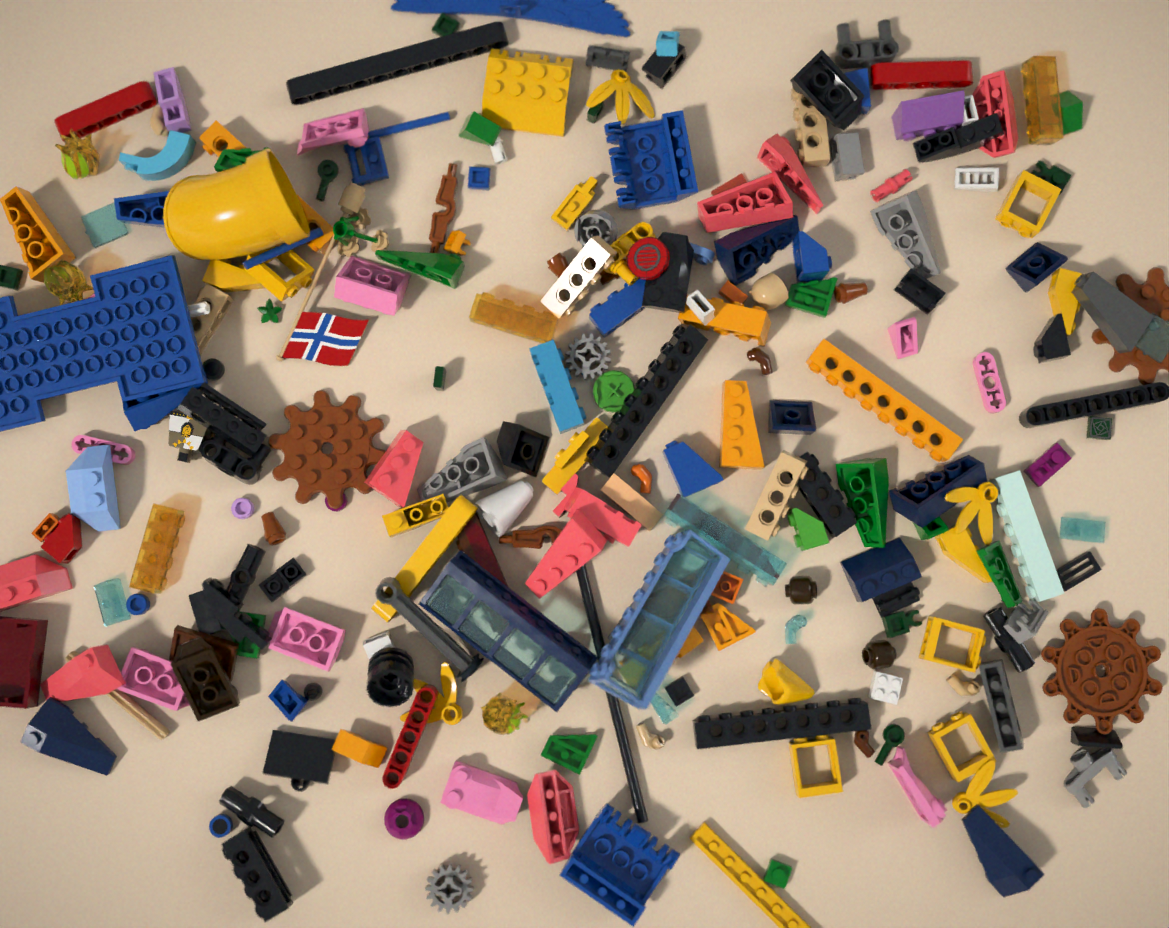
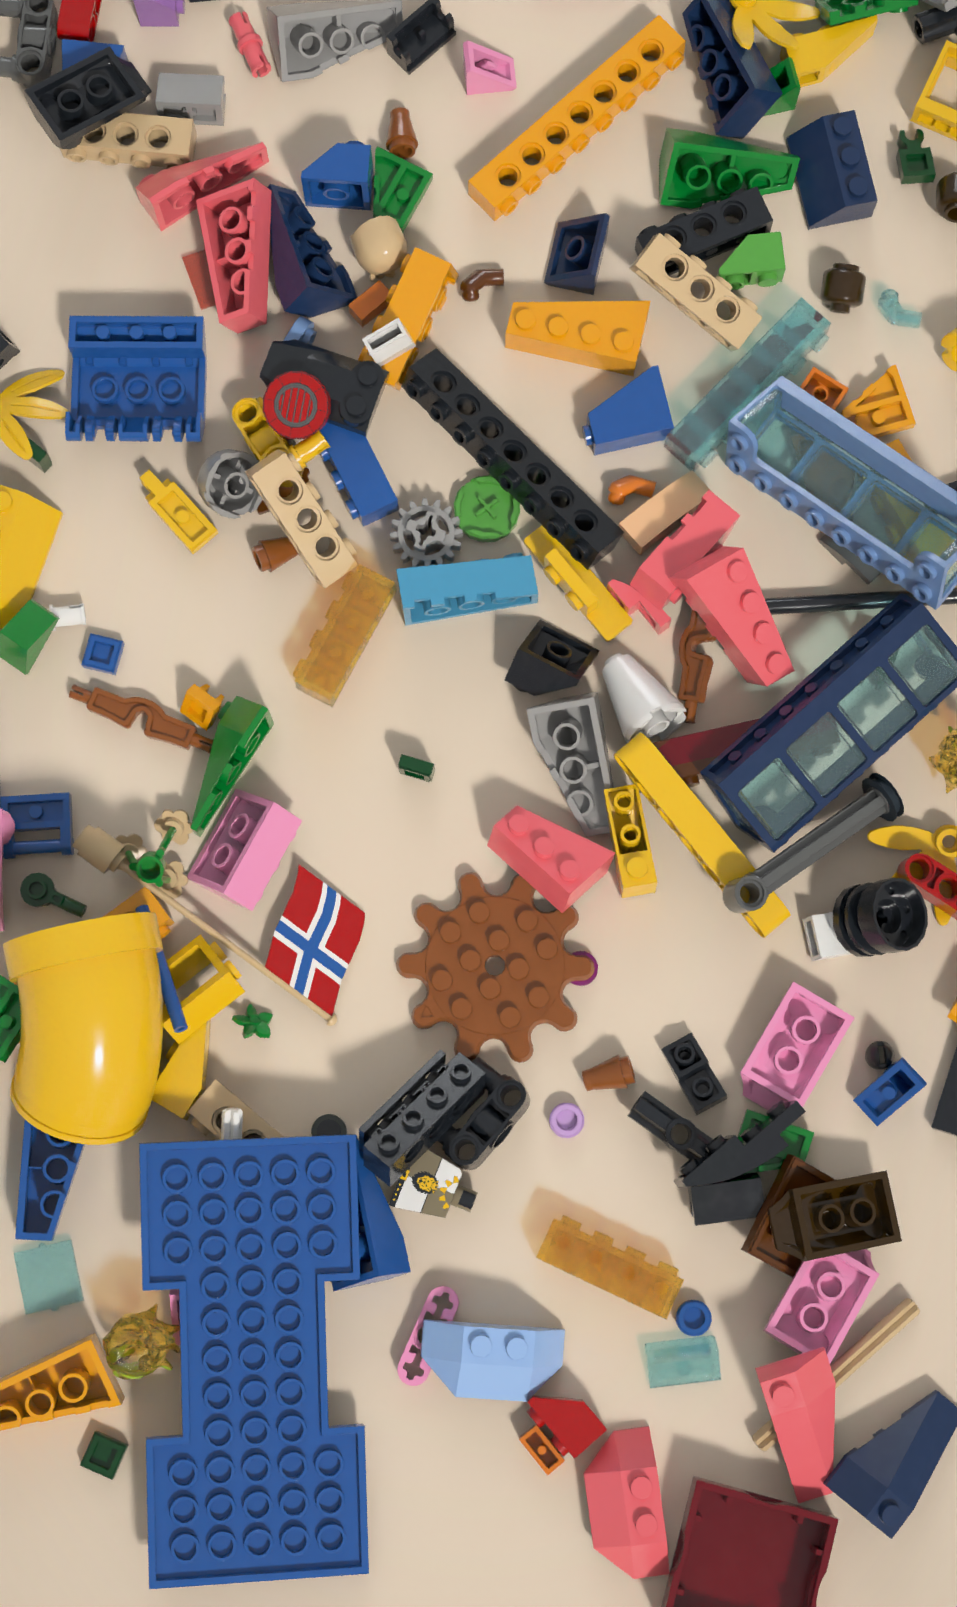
camera: 80 degrees left, 5 degrees down
black hinge [872,582,920,617] -> none

